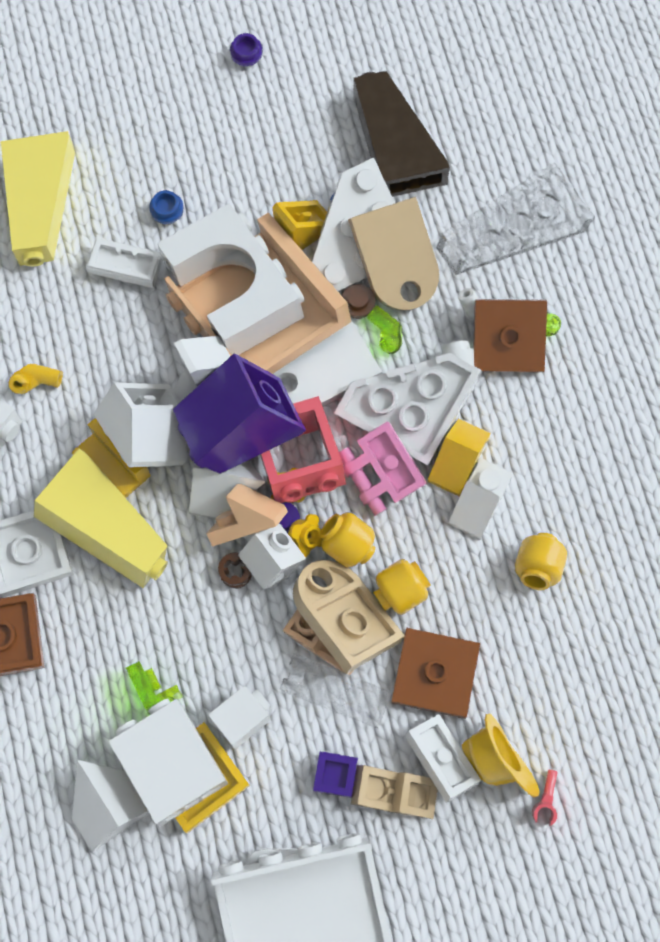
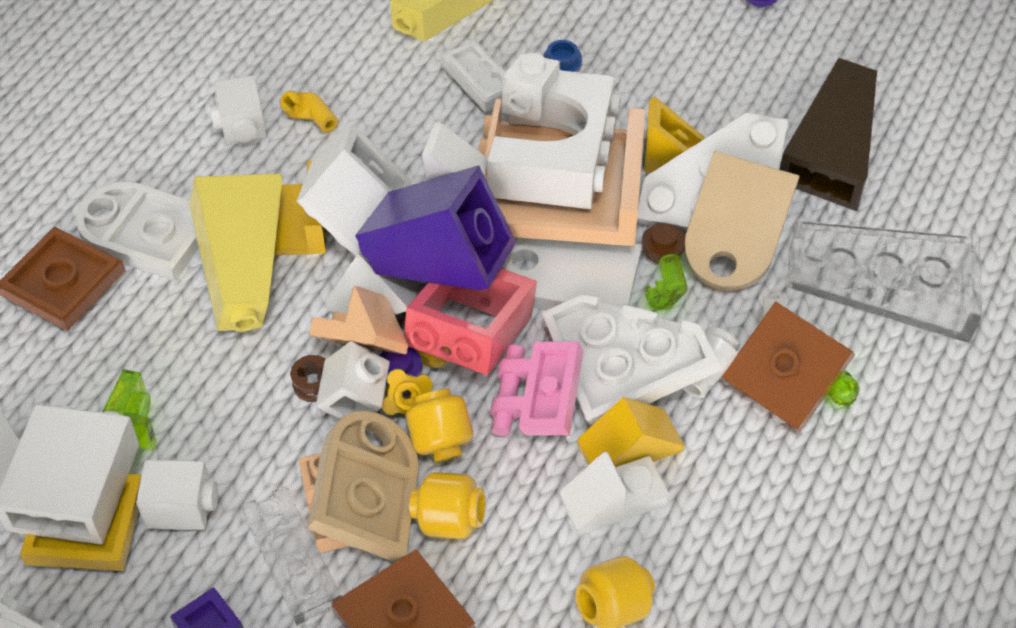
camera: 40 degrees right, 20 degrees down
none -> white bracket [502,52,560,122]

